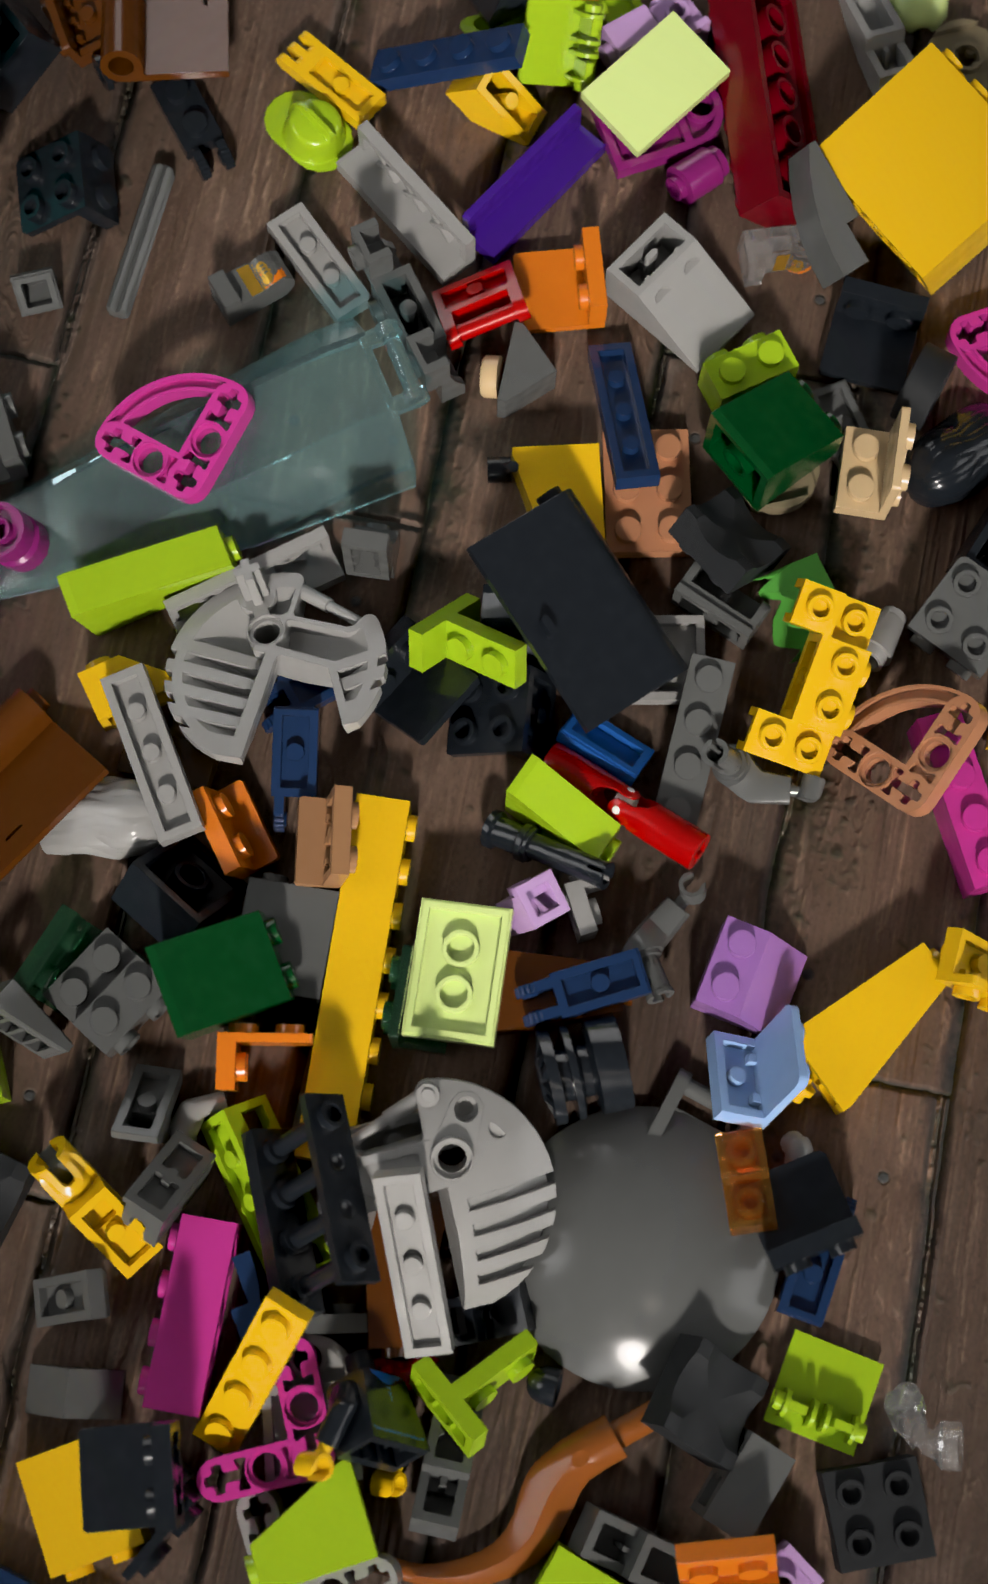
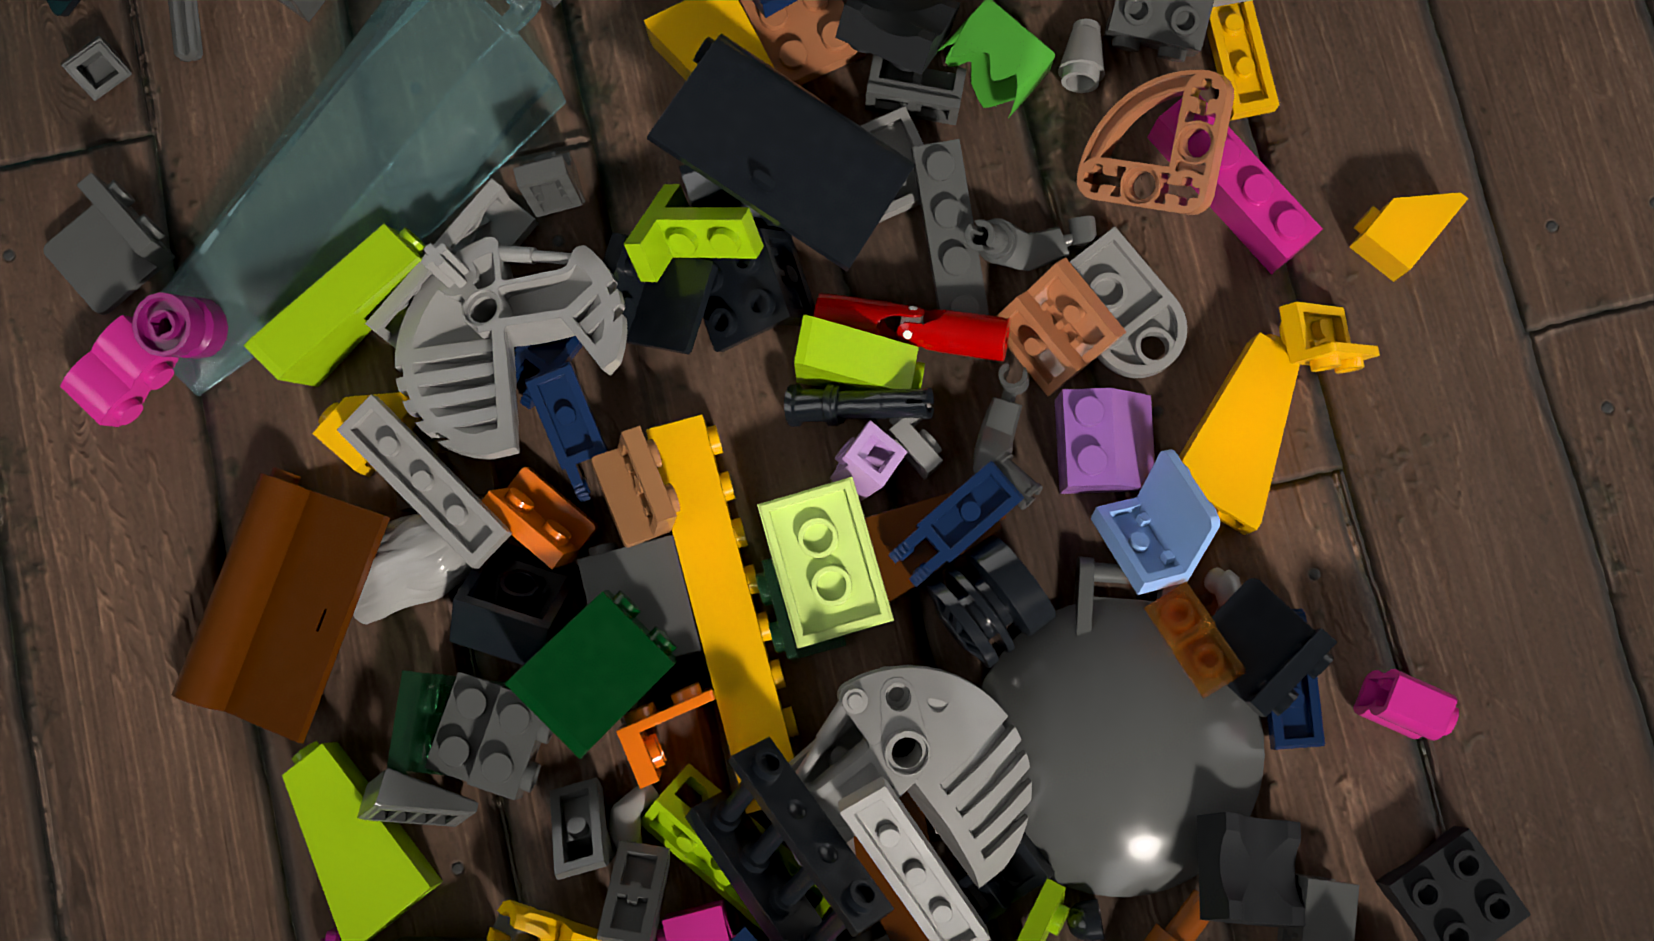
camera: 20 degrees left, 5 degrees up
dark pink beam [95,373,255,504] -> none
black hand [487,456,519,483] -> none
blue tile [555,714,655,787] -> none
yellow bracket [736,578,881,777] -> none
lime hinge [763,1329,884,1456] -> none
clear arm [884,1382,964,1472] -> none
none -> nougat slope [997,257,1126,397]
none -> light grey plate [1070,227,1187,378]
none -> dark pink brick [1353,669,1459,741]

